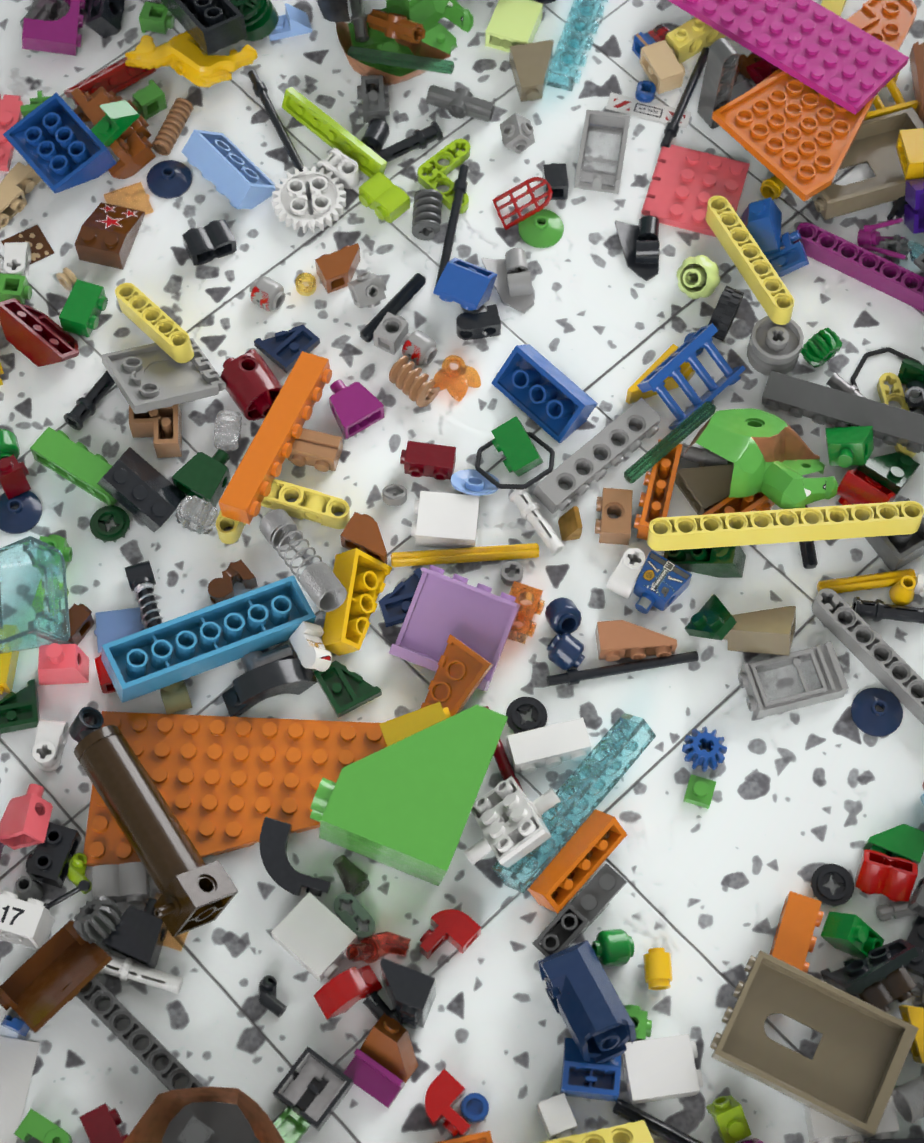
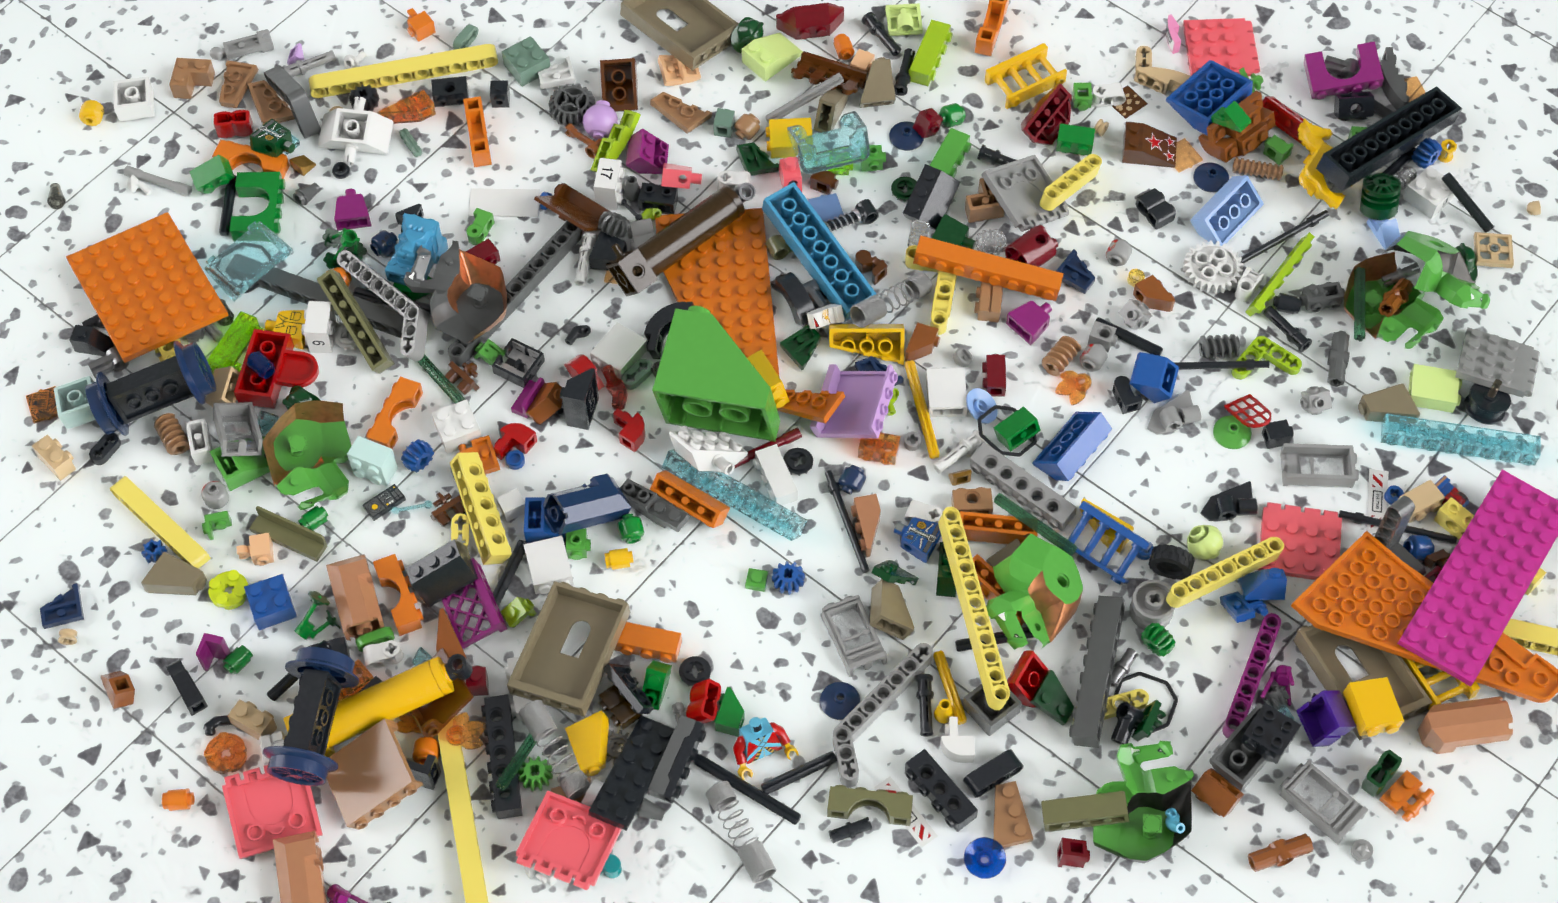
camera: 85 degrees right, 5 degrees down
lime brick [358,172,410,223] -> none
dark blue head [545,597,582,635] -> none
green torso [825,426,874,468] -> none

